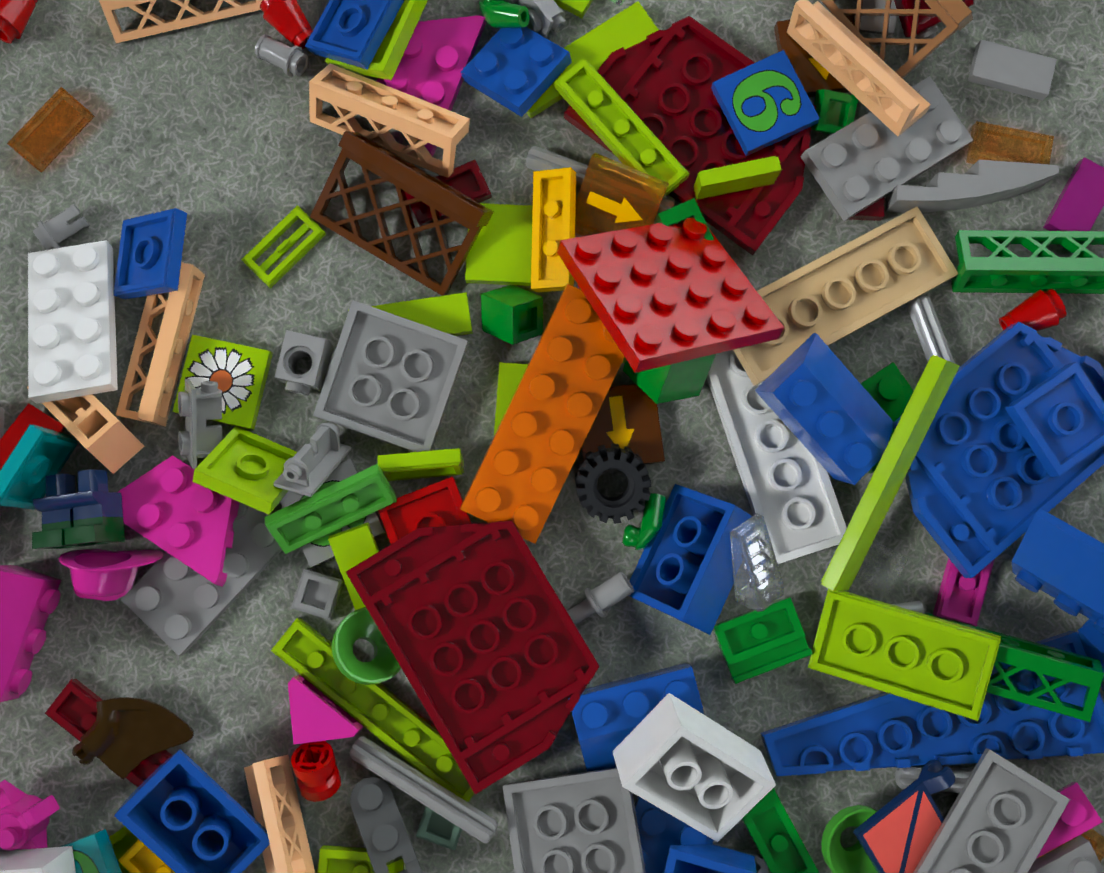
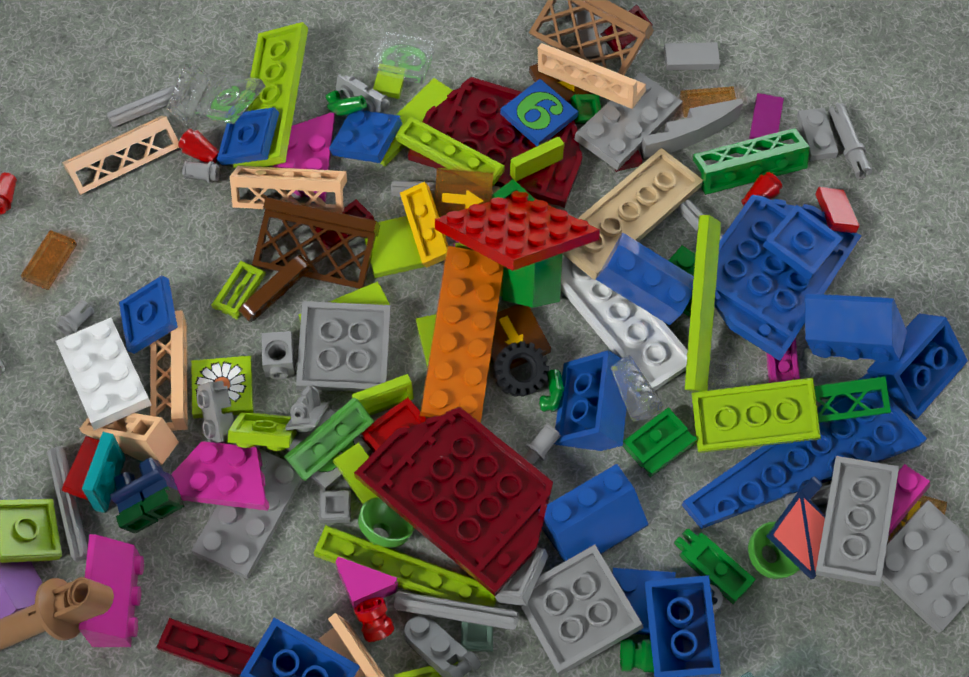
camera: 20 degrees left, 20 degrees down
dark pink piece [58,549,164,601] -> none
dark brown arm [72,697,194,780] -> none
green panel [481,285,543,345] -> none
white brick [612,693,776,842] -> none
none -> reddish brown beam [239,255,311,322]
none -> light grey tile [495,548,548,605]

